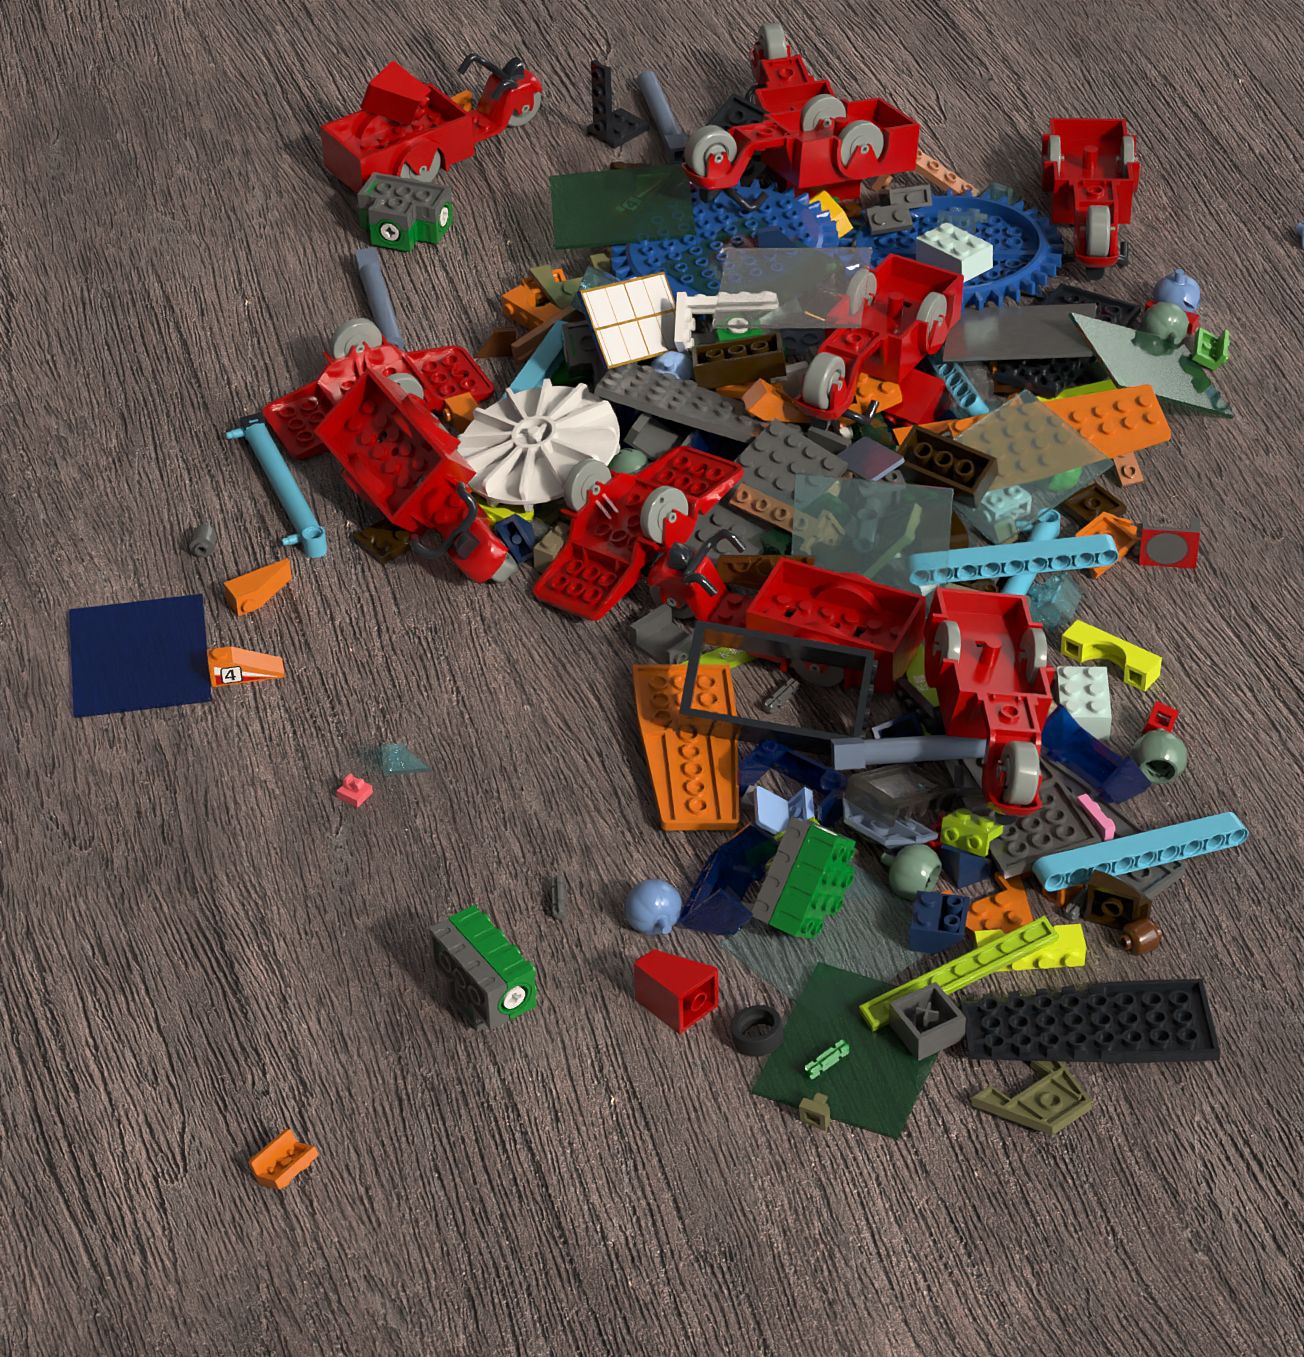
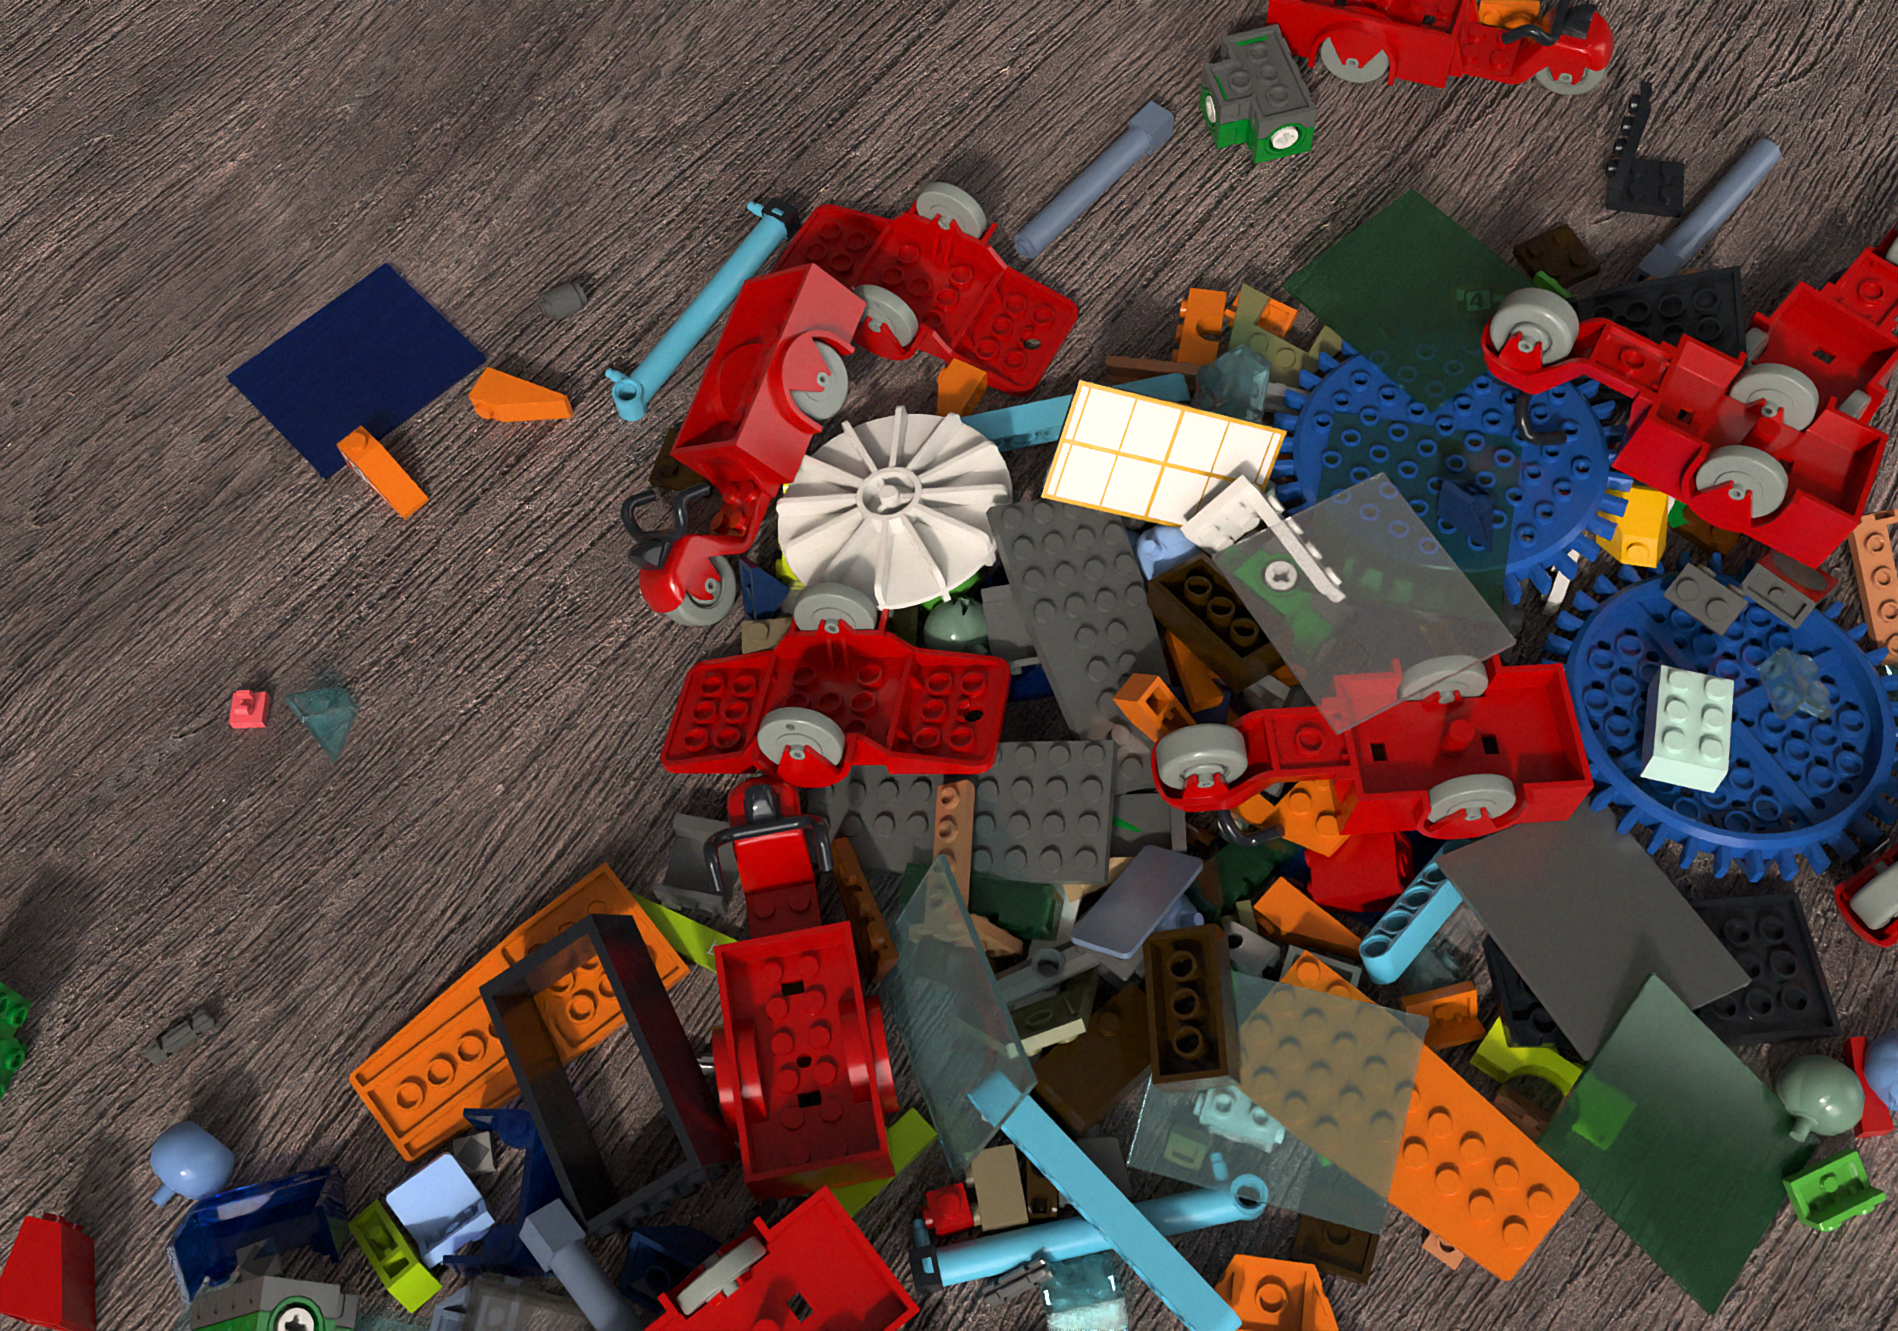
camera: 60 degrees right, 20 degrees up
reddish brown slope [474,327,516,359] -> none

